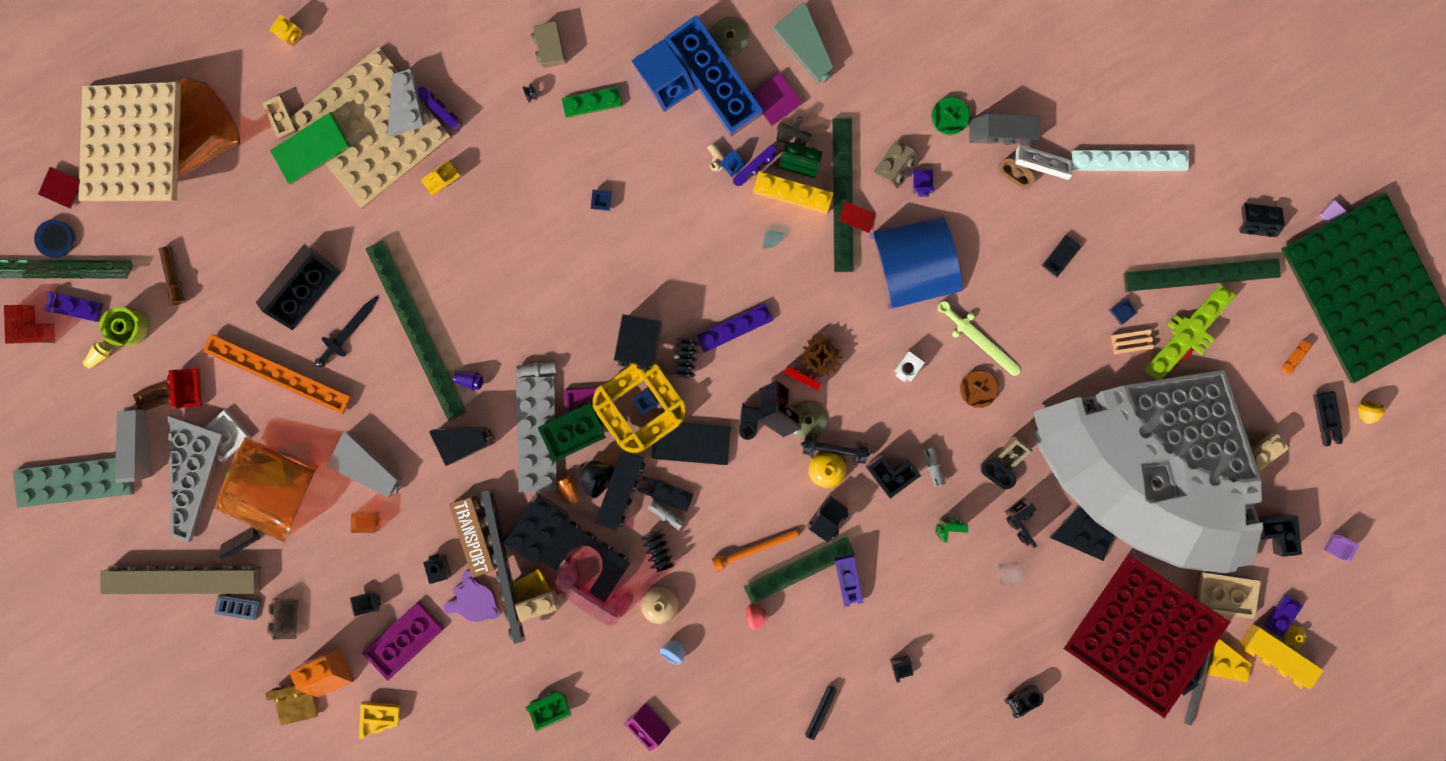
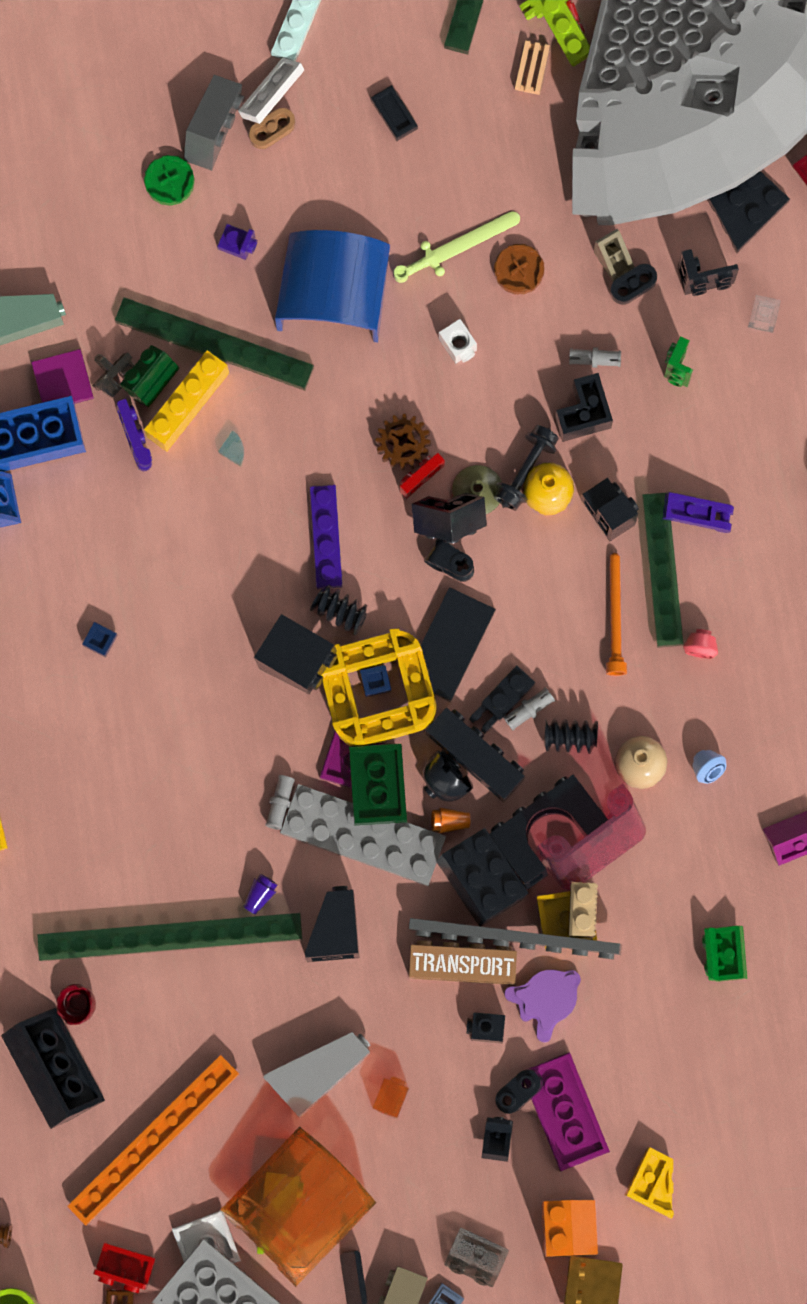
camera: 70 degrees left, 10 degrees down
black sword [315,296,378,368] -> none
tan arm [707,142,725,171] -> none
blue plate [719,150,745,177] -> none
red sticker [839,201,875,234] -> none
dark tan bracket [874,140,919,188] -> none
dark blue plate [1109,298,1138,325] -> none
none -> dark red hair [56,984,96,1025]
none -> black plate [495,1069,543,1114]

